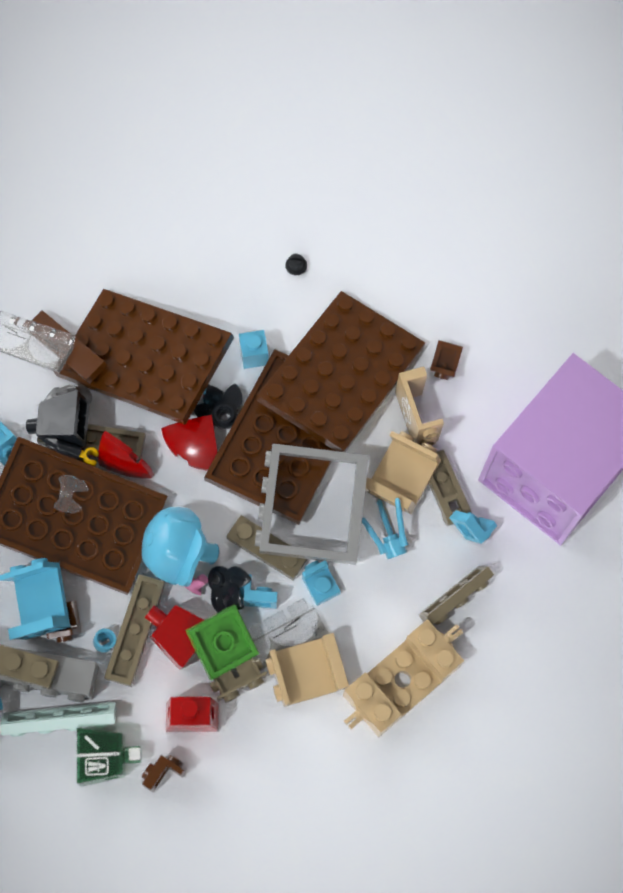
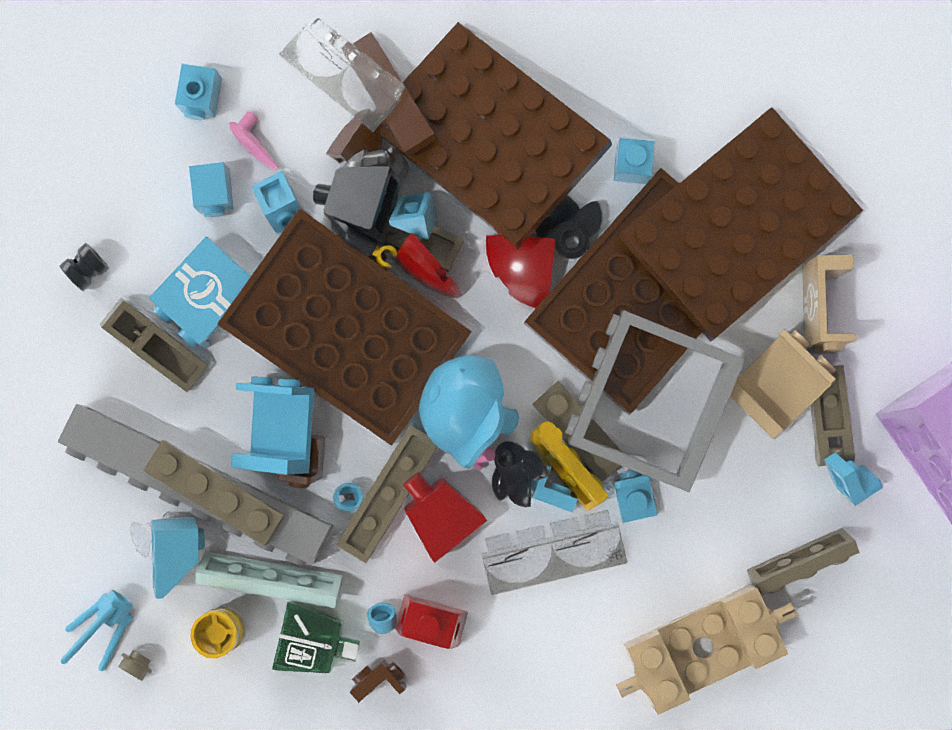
camera: 25 degrees right, 15 degrees up
clear piece [54,475,89,514] -> none
bright green tile [185,605,259,680] -> none
dark tan hinge [209,658,268,703] -> none
tan panel [265,633,349,707] -> none
black piece [285,253,307,276] -> none
medium azure plant [362,498,408,560] -> none
reddish brown bracket [430,340,463,380] -> none
none -> yellow wheel [190,607,245,659]
none -> reddish brown brick [326,110,382,163]
none -> medium azure hinge [367,602,397,634]
none -> medium azure slope [389,192,437,239]
none -> yellow hinge [529,421,609,511]

